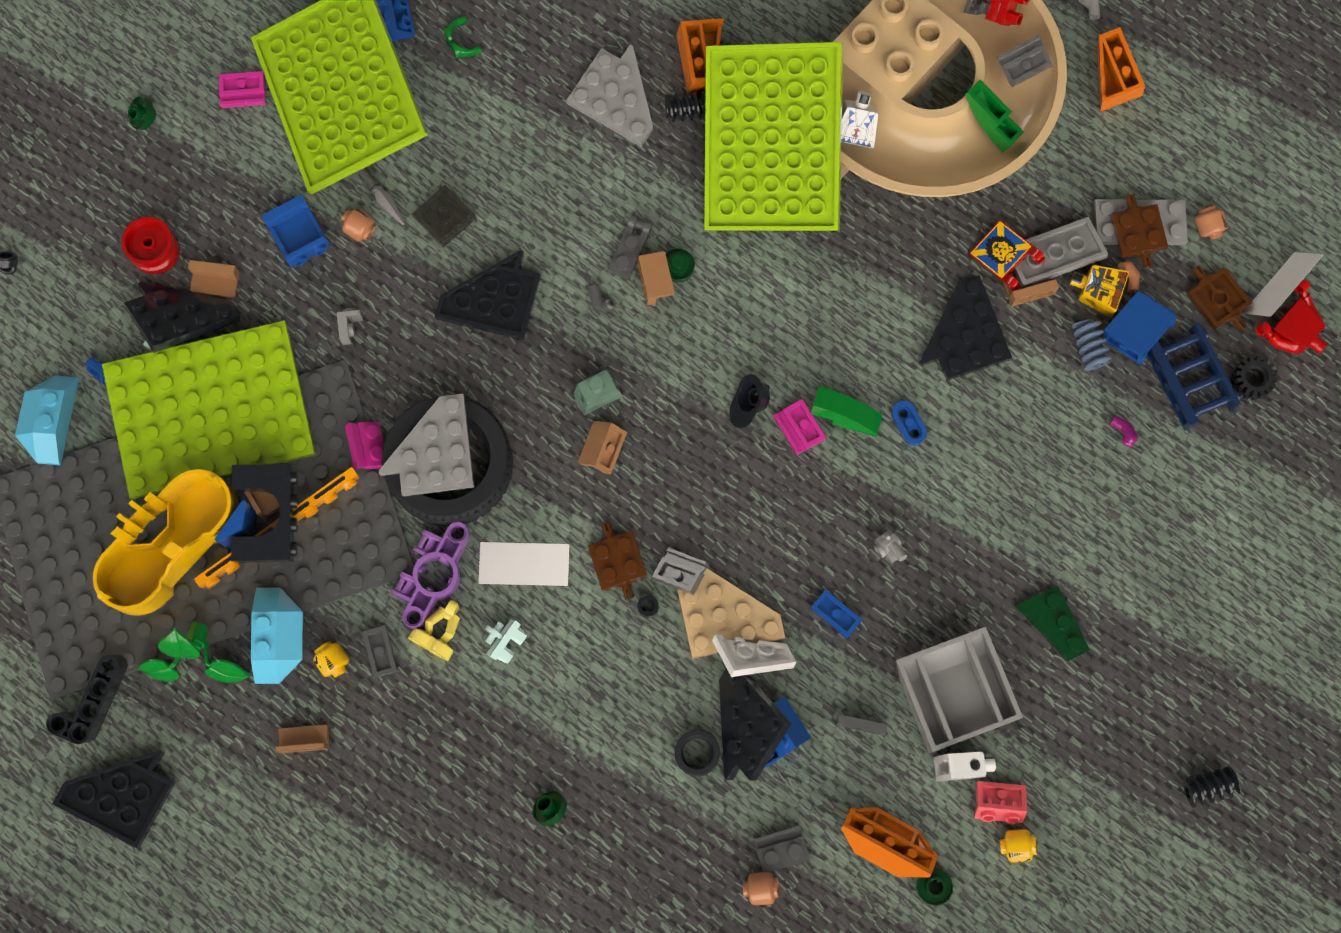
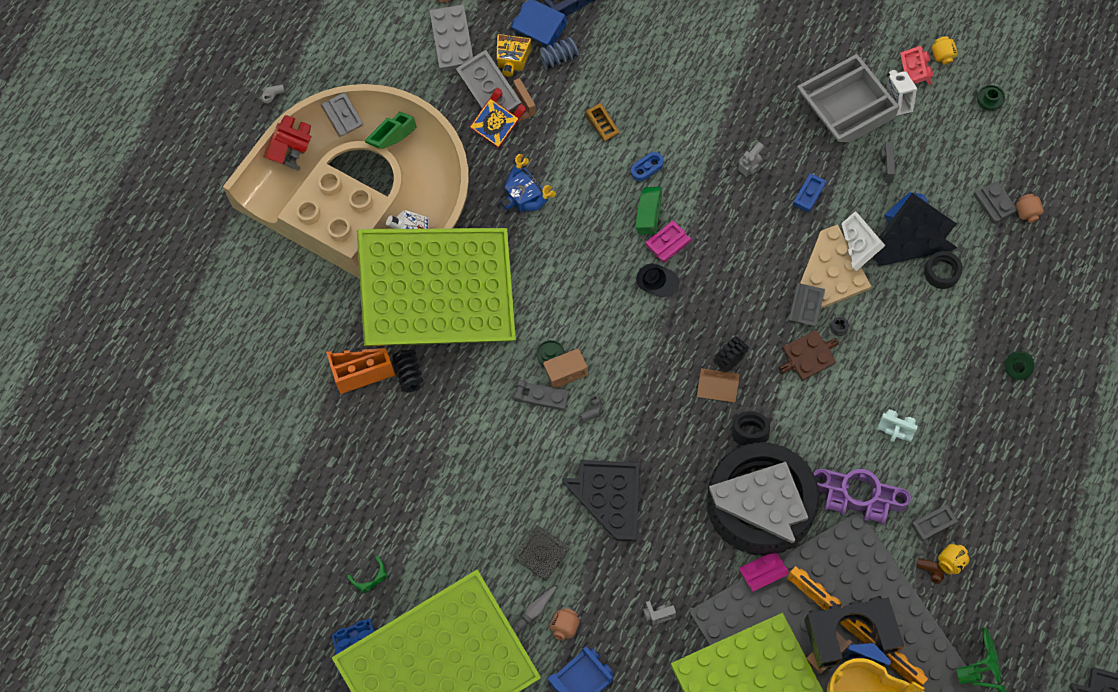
camera: 95 degrees left, 10 degrees down
medium azure wedge [251,588,303,684] -> none
medium nougat panel [275,725,329,753] -> none
light yellow piece [408,600,460,661] -> none
white sticker [478,542,569,586] -> none
light grey wing [566,44,653,147] -> none
sand green torso [574,370,623,415] -> none
orange wedge [841,807,938,877] -> none
black wing [919,275,1012,381] -> none
dark green wing [1014,586,1090,661] -> none
orange wedge [1097,27,1145,112] -> none
magenta arm [1109,415,1138,447] -> none
reddish brown plate [1111,194,1168,269] -> none
nougat arm [1118,260,1140,293] -> none
none -> blue torso [500,154,556,212]
none -> pearl gold slope [584,103,620,142]
none -> black tyre [713,336,749,373]
none -> black tyre [732,411,770,446]
none -> reddish brown arm [917,558,944,584]

